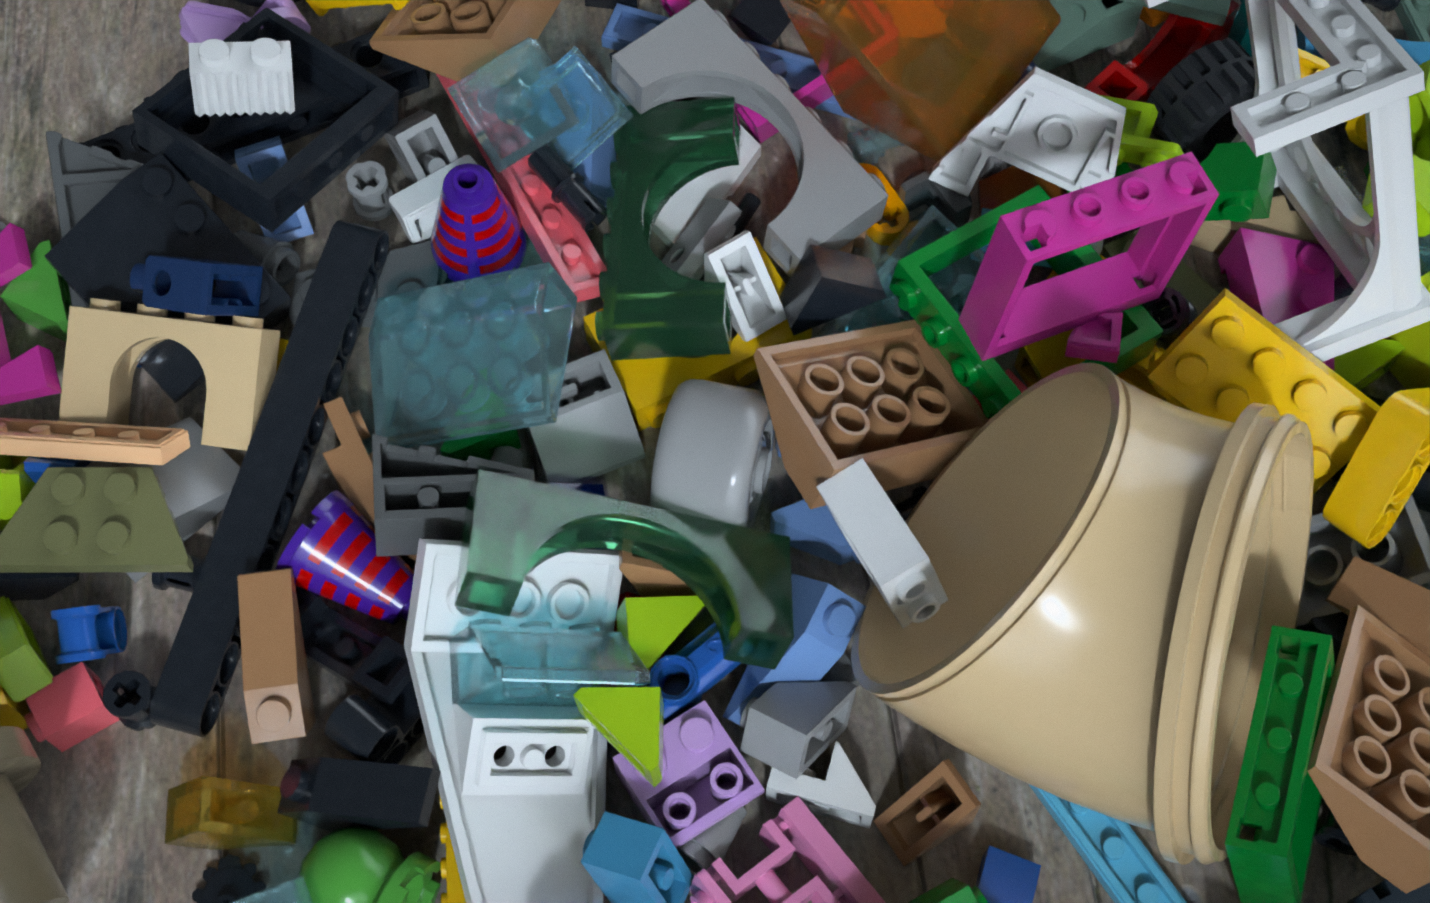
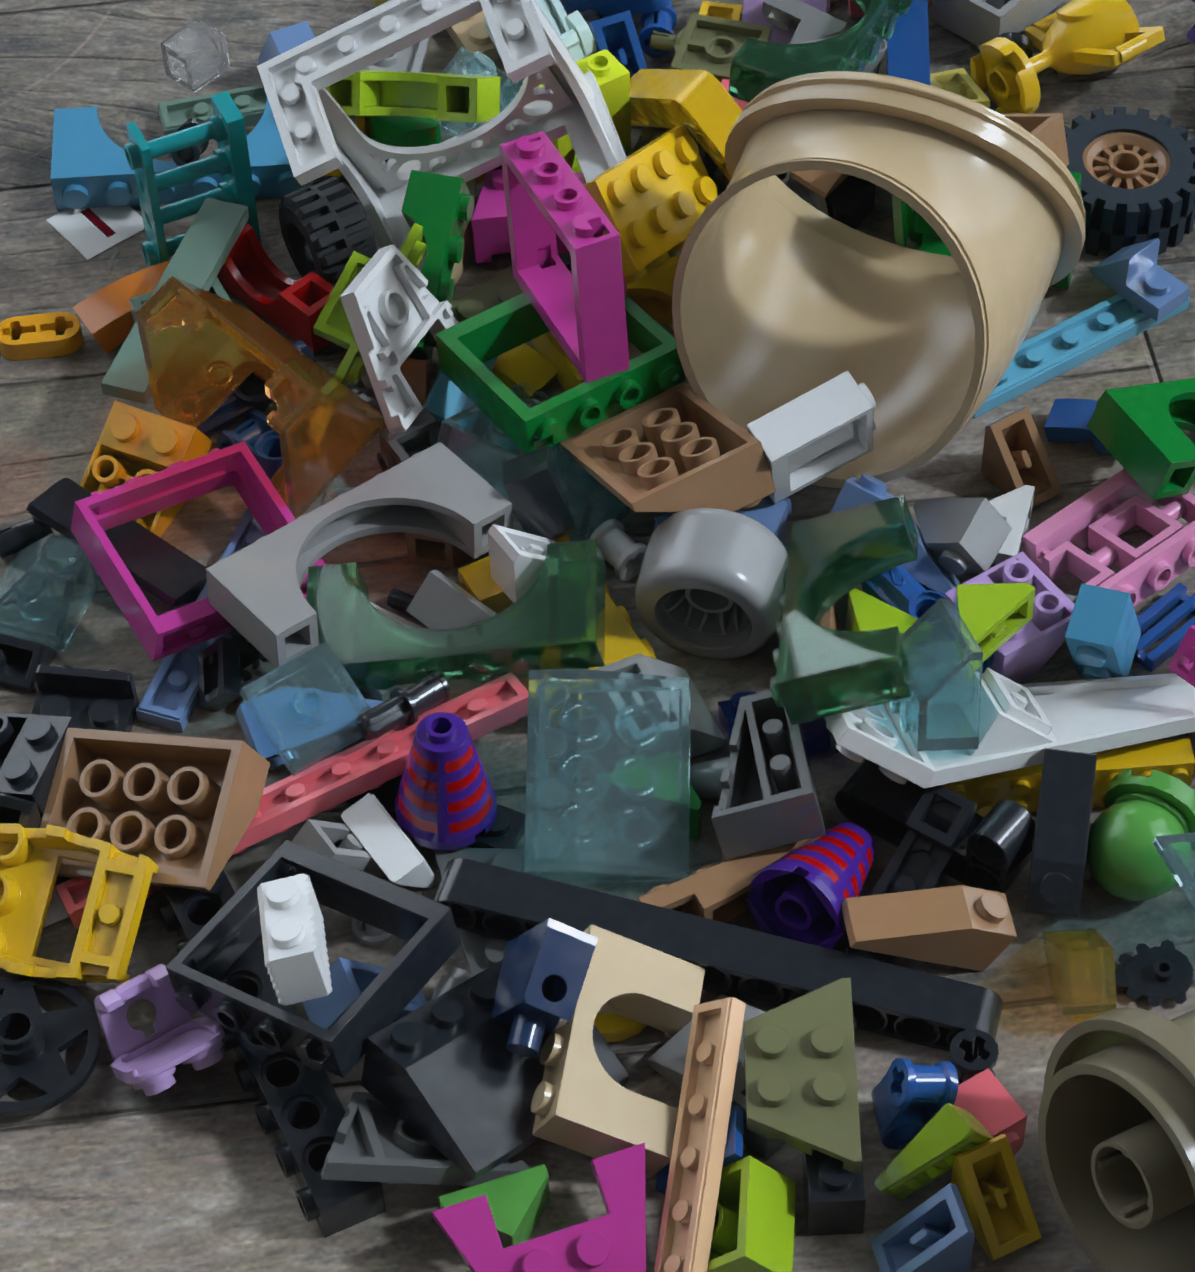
camera: 90 degrees left, 15 degrees down
clear light blue slope [447,37,581,173] -> none

